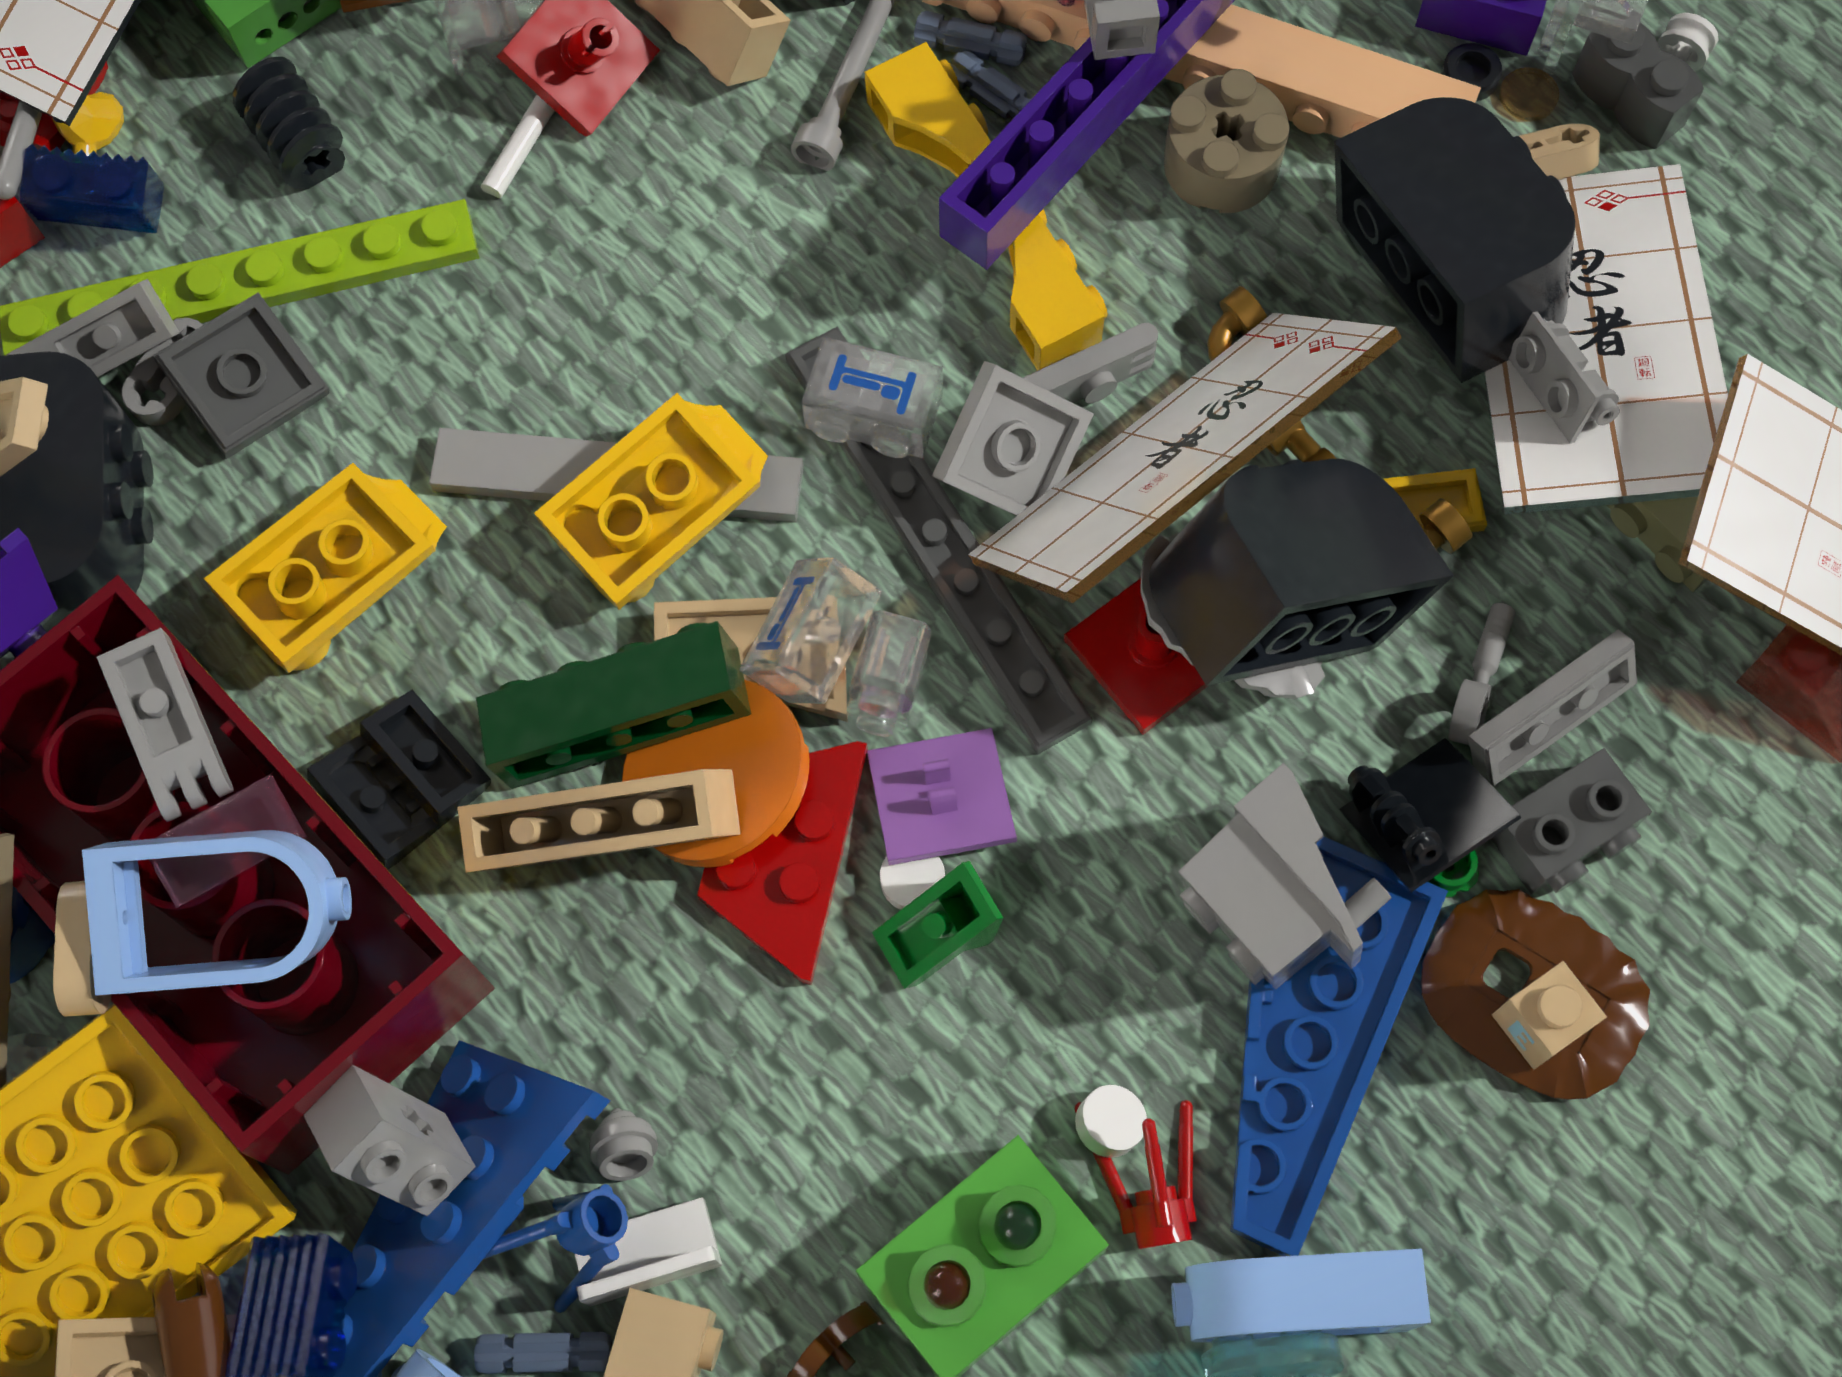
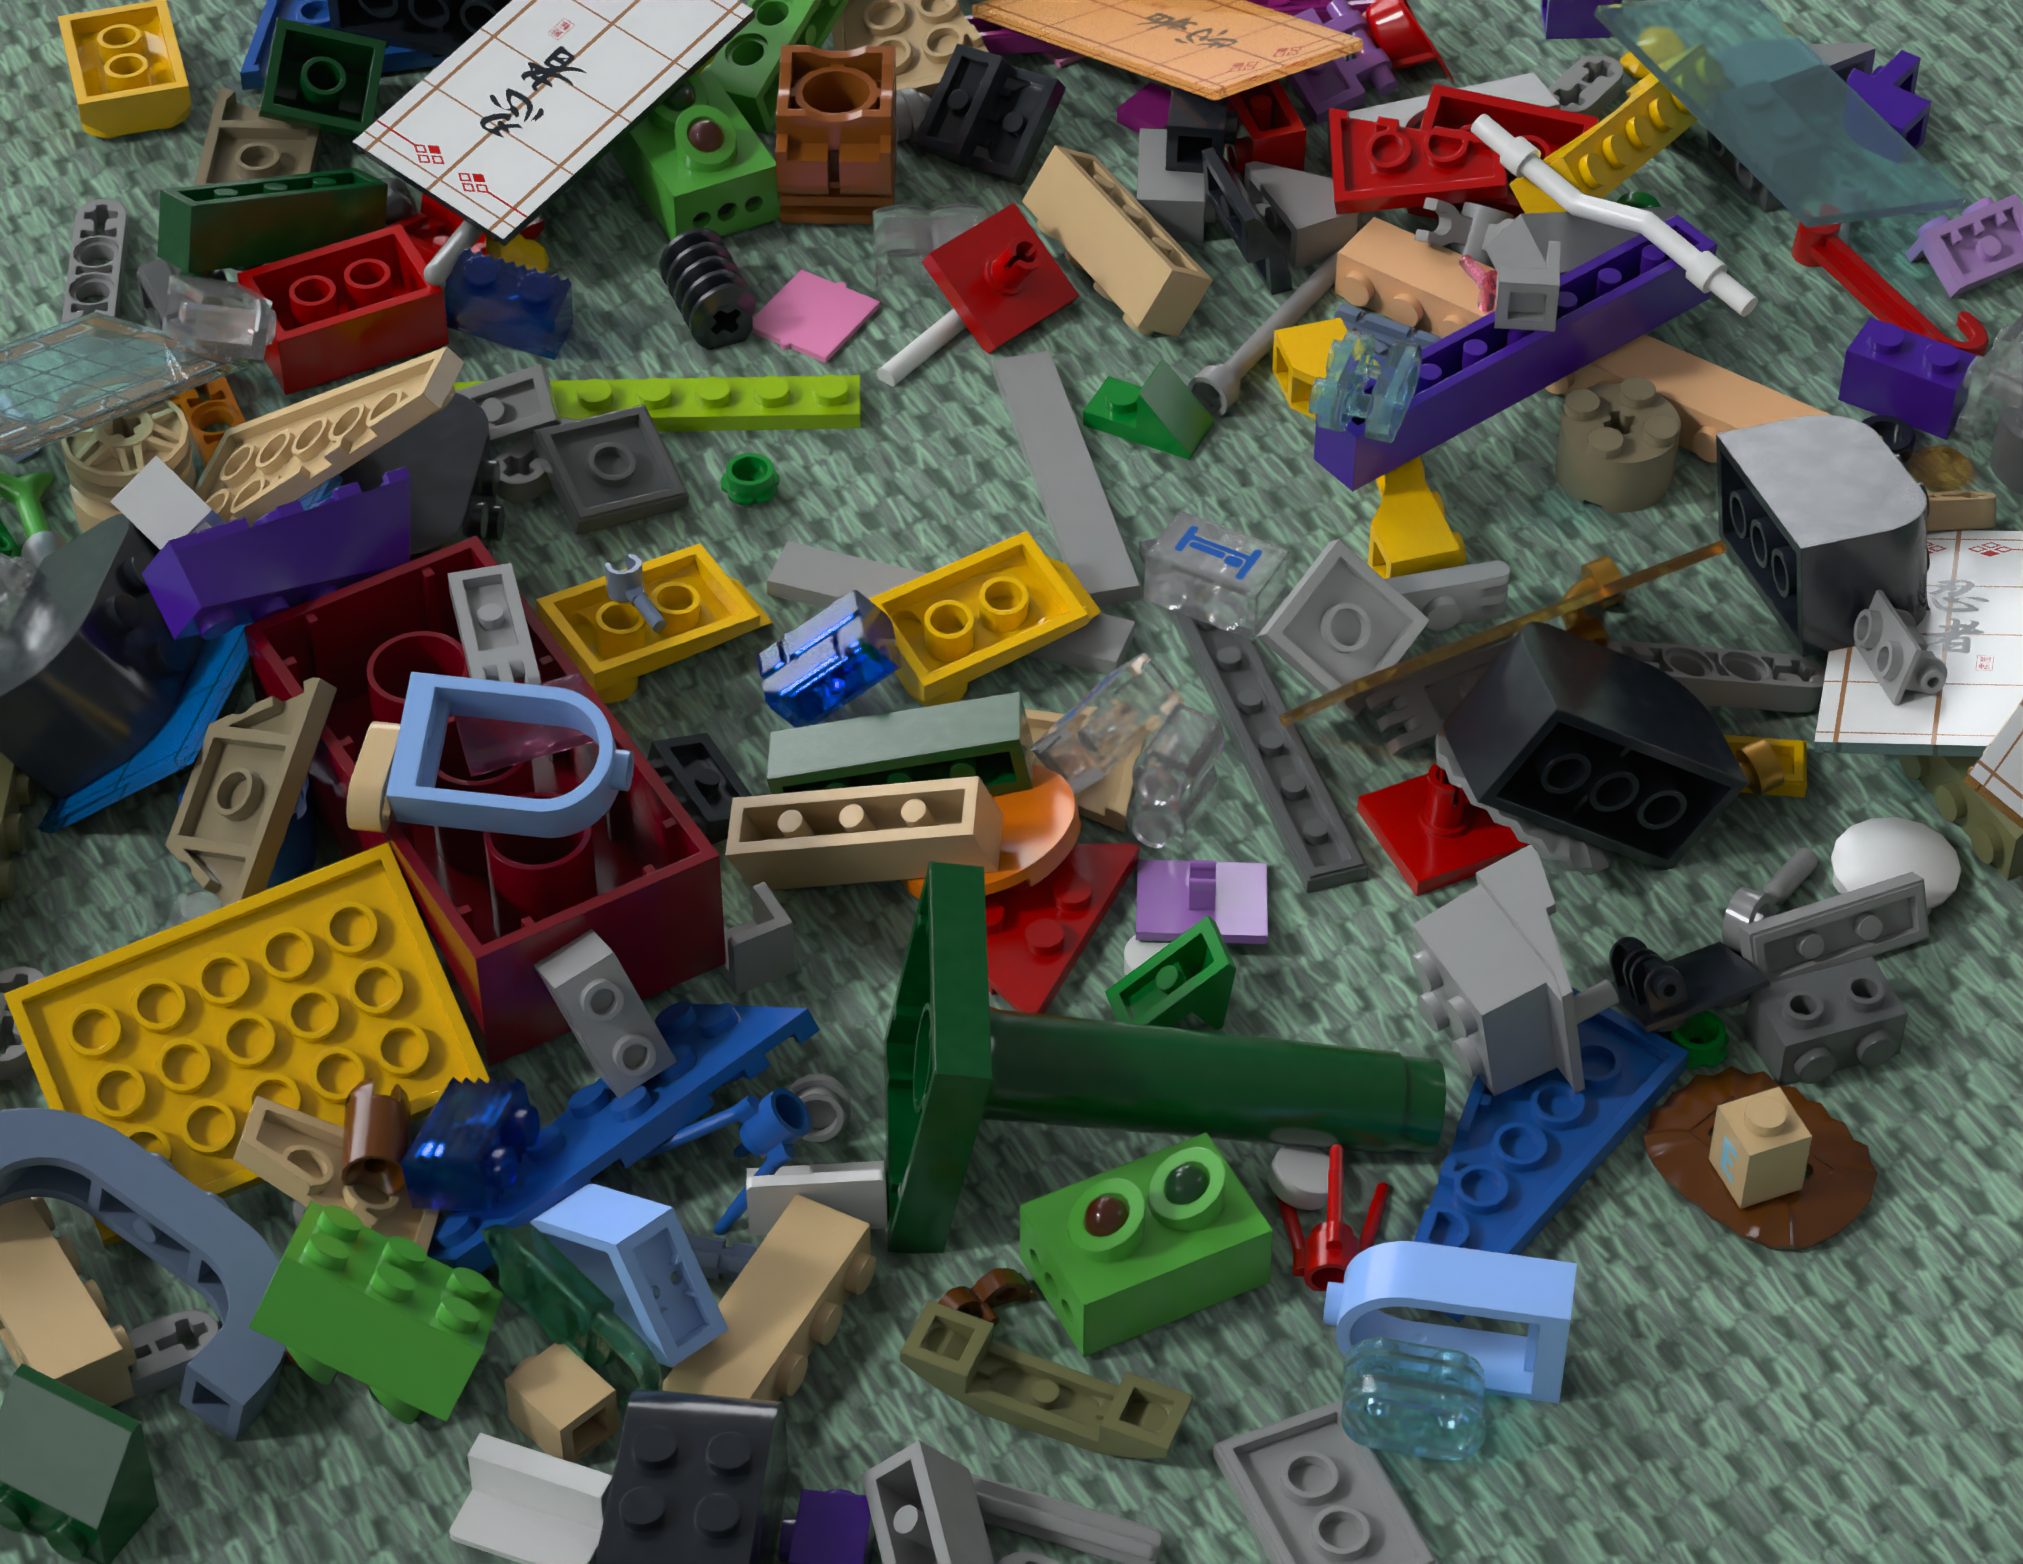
camera: 10 degrees right, 25 degrees down
none -> sand blue hand [605,554,667,632]
none -> light grey panel [717,882,795,995]
none -> green plate [721,453,780,505]
none -> bright pink piece [751,269,881,363]
none -> clear blue brick [757,590,902,728]
none -> dark green piece [884,861,1446,1254]
none -> light grey tile [993,350,1140,607]
none -> green slope [1083,360,1214,460]
none -> clear light blue brick [1309,330,1422,443]
none -> light grey beam [1606,640,1825,713]
none -> white dish [1831,817,1961,915]

